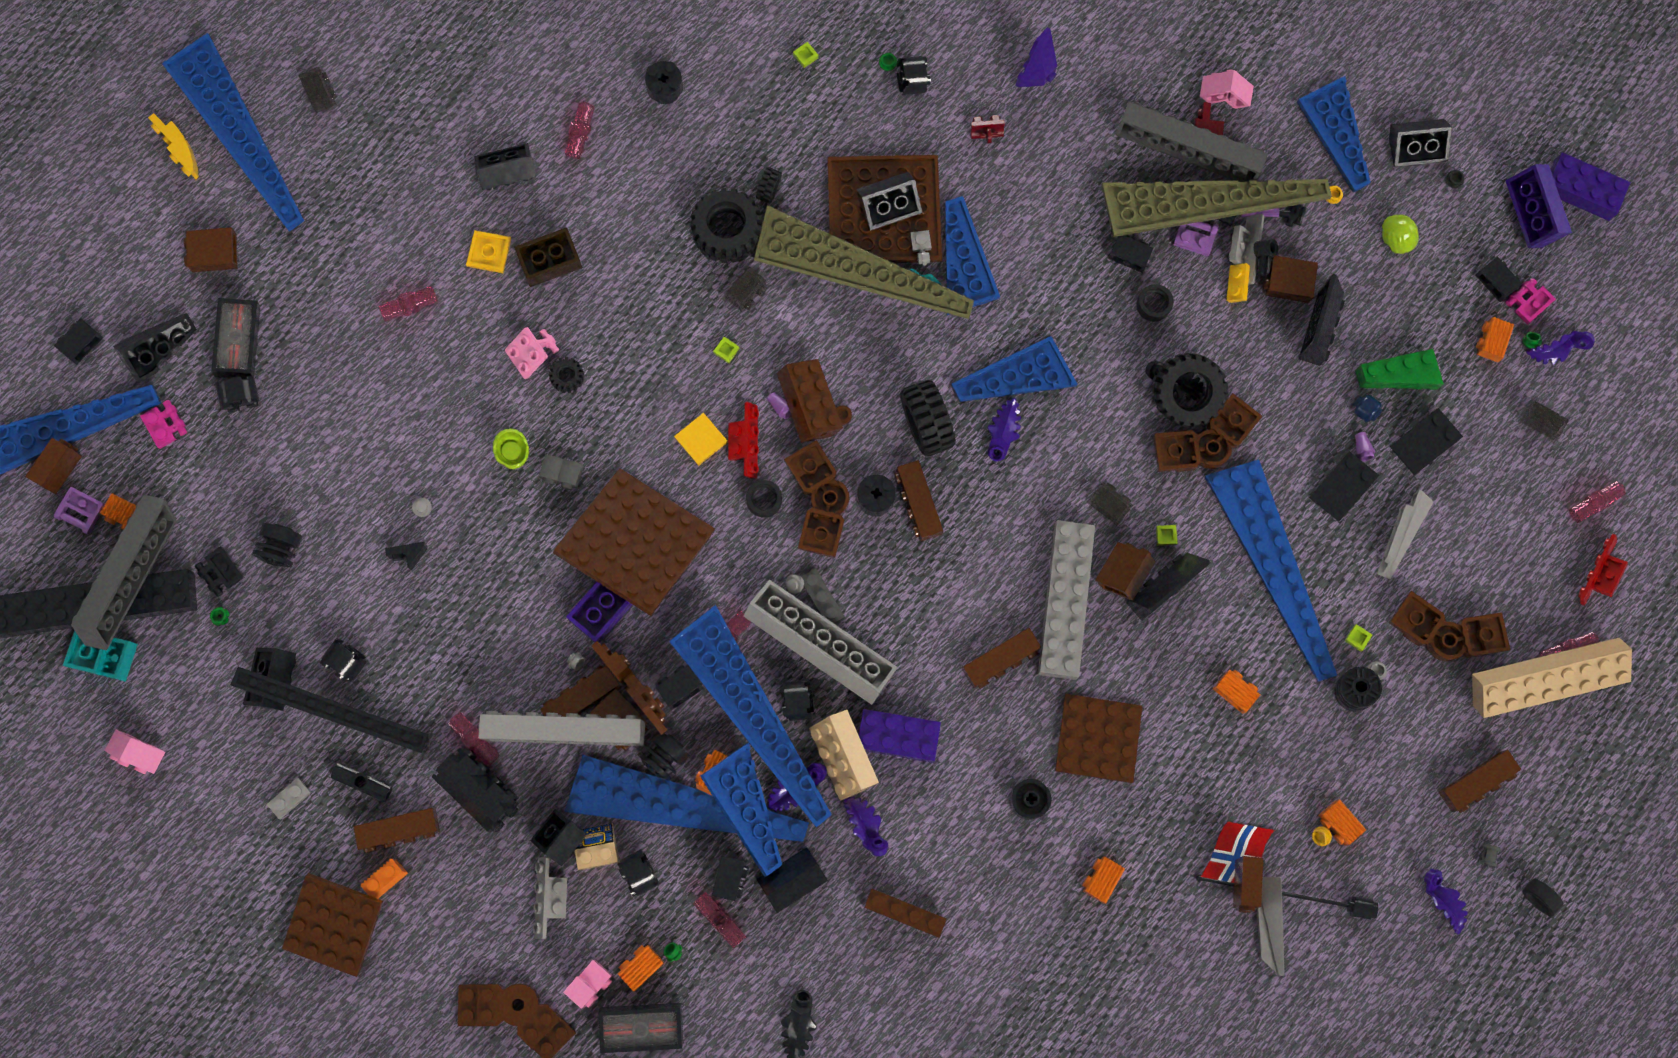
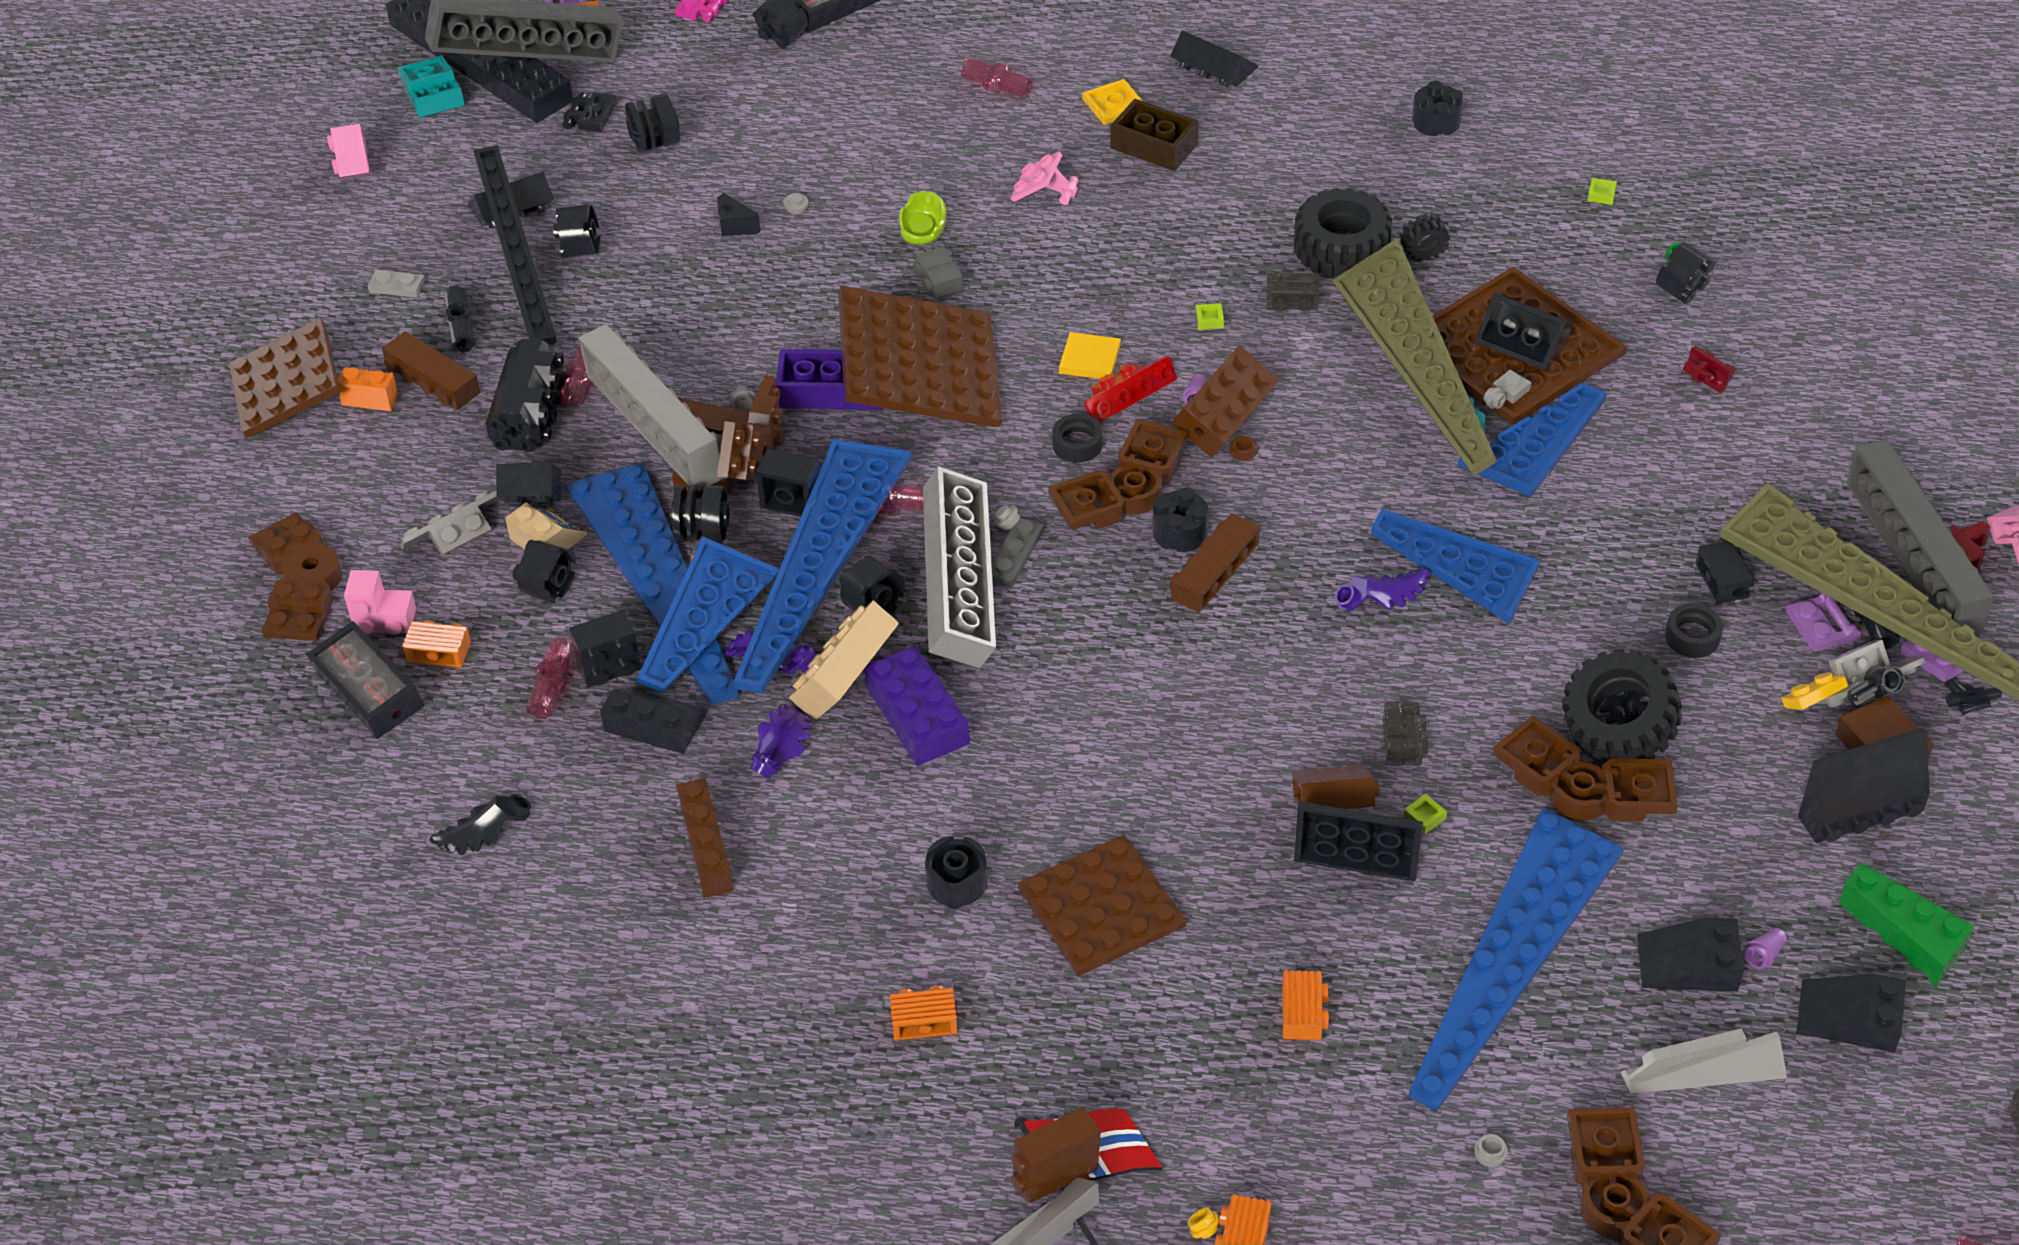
camera: 60 degrees right, 30 degrees down
green plate [210,607,230,626] -> none
black tyre [549,357,584,393] -> none
clear pink piece [565,102,595,159] -> none
green plate [663,942,682,962] -> none
black tyre [900,380,956,457] -> none
reddish brown brick [962,628,1041,689] -> none
dark purple wedge [1016,27,1057,87] -> none
light grey brick [1038,520,1095,680] -> none
black wheel [1335,667,1382,712] -> none
lime plate [1345,624,1372,652] -> none
dark blue head [1353,395,1383,422] -> none

